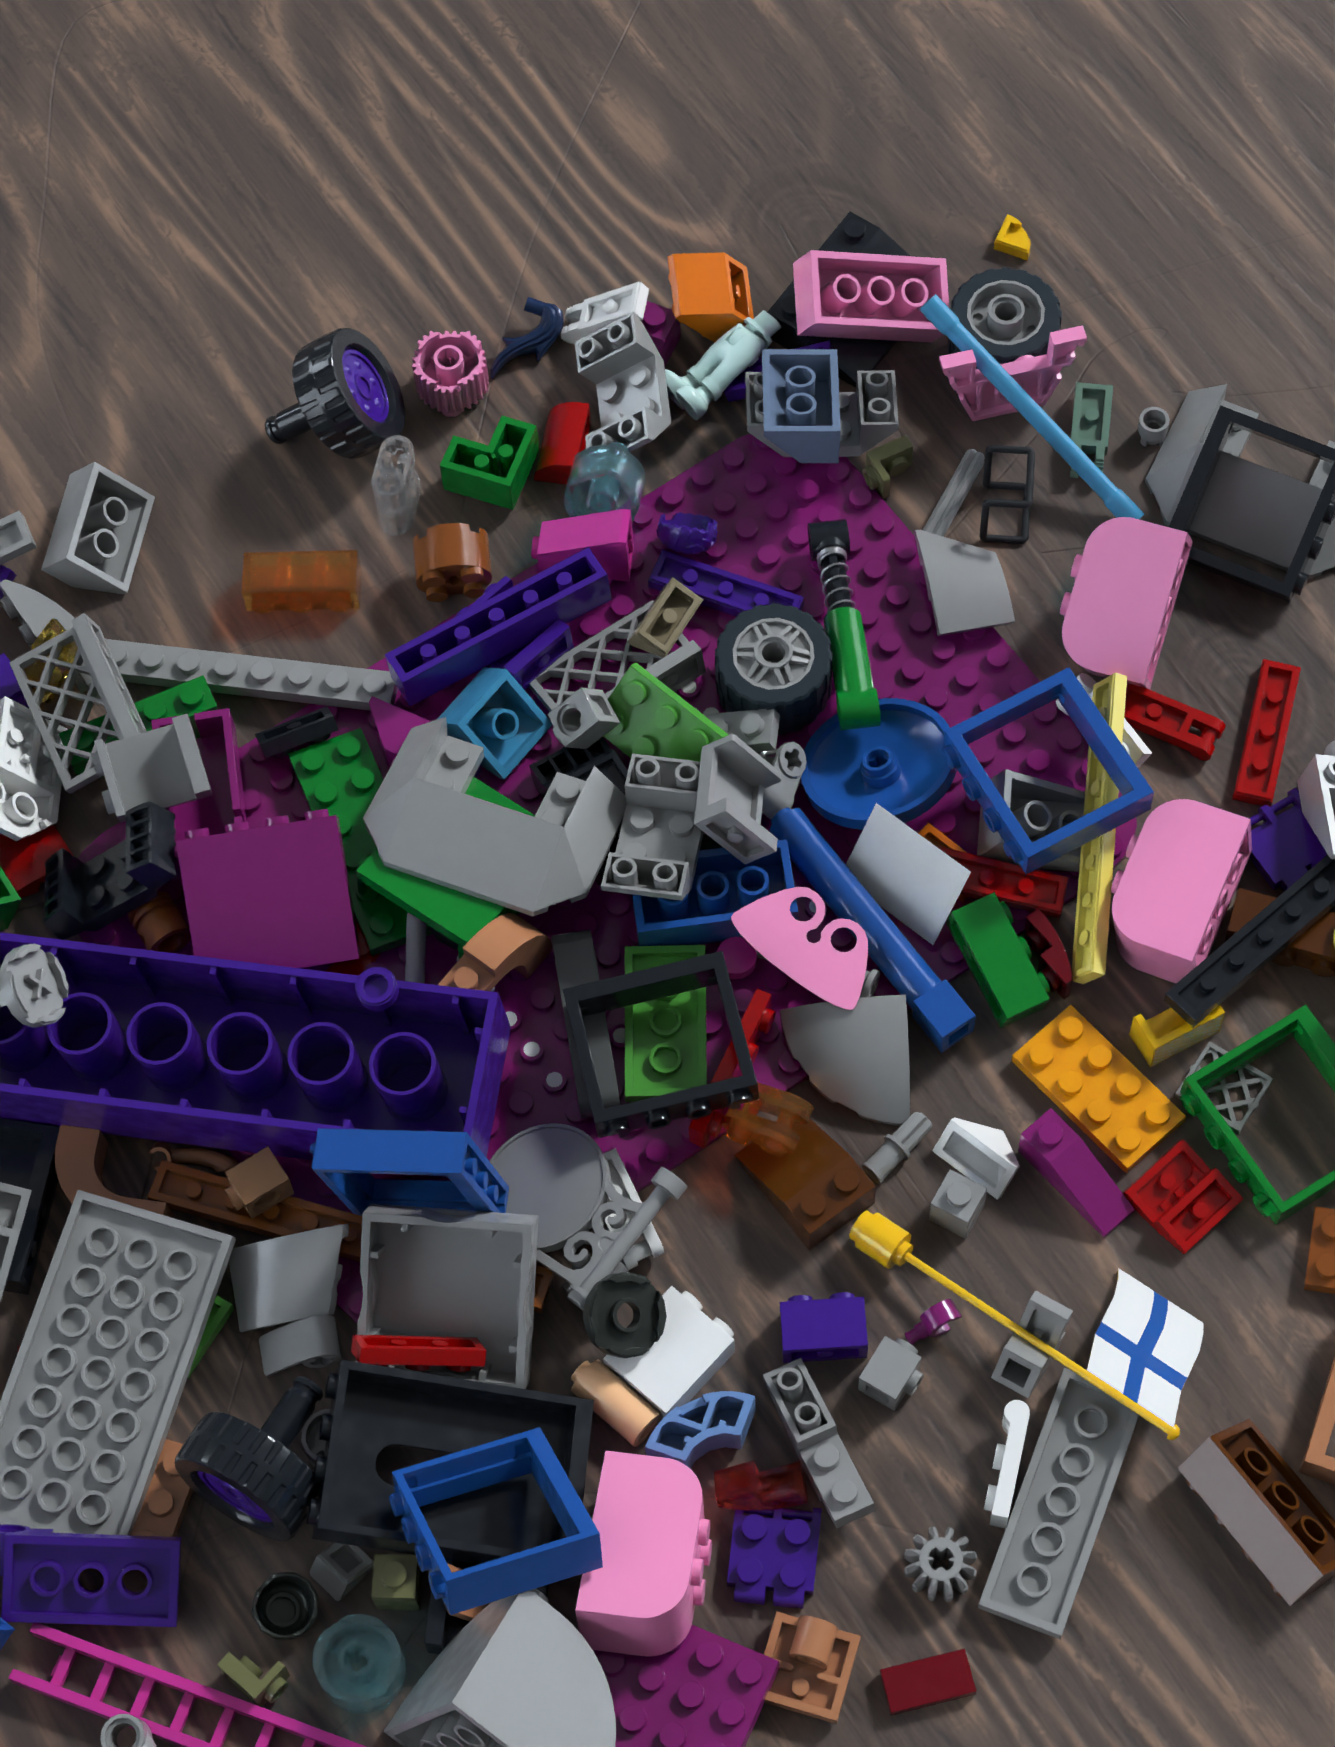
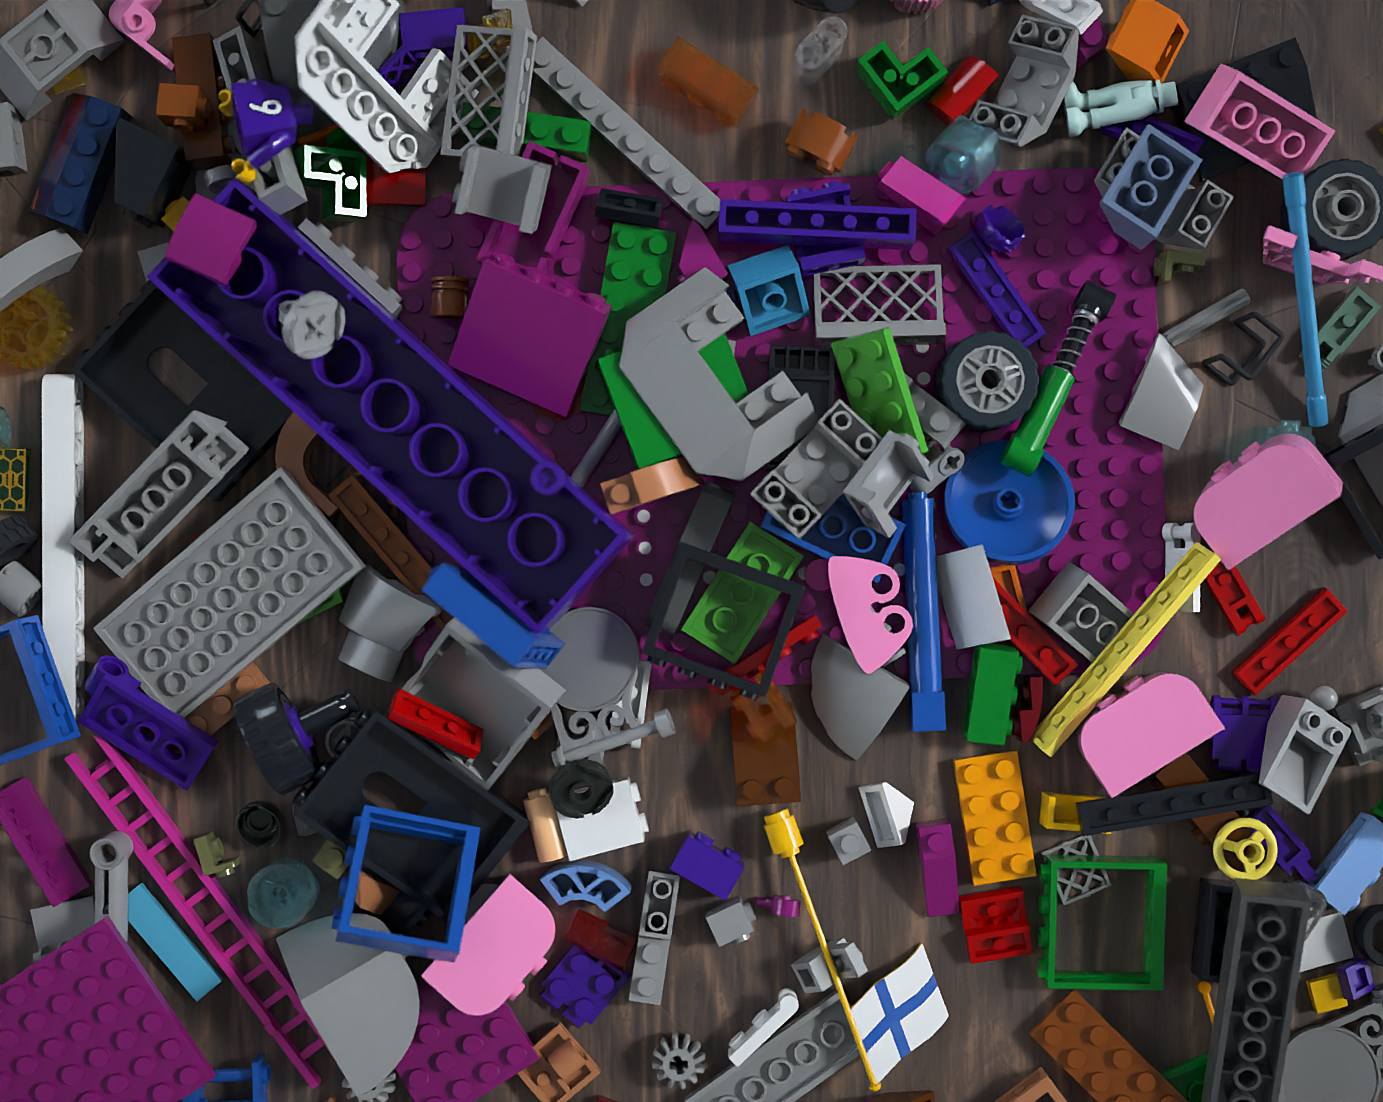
camera: 30 degrees right, 25 degrees up
black plate [44,801,176,940] -> none
medium nougat brick [225,1146,294,1219] -> none
light grey brick [547,688,620,749] -> none
dark tan slope [627,577,704,658] -> none
light grey axle [861,1112,933,1184] -> none
blue window [941,667,1154,874] -> none

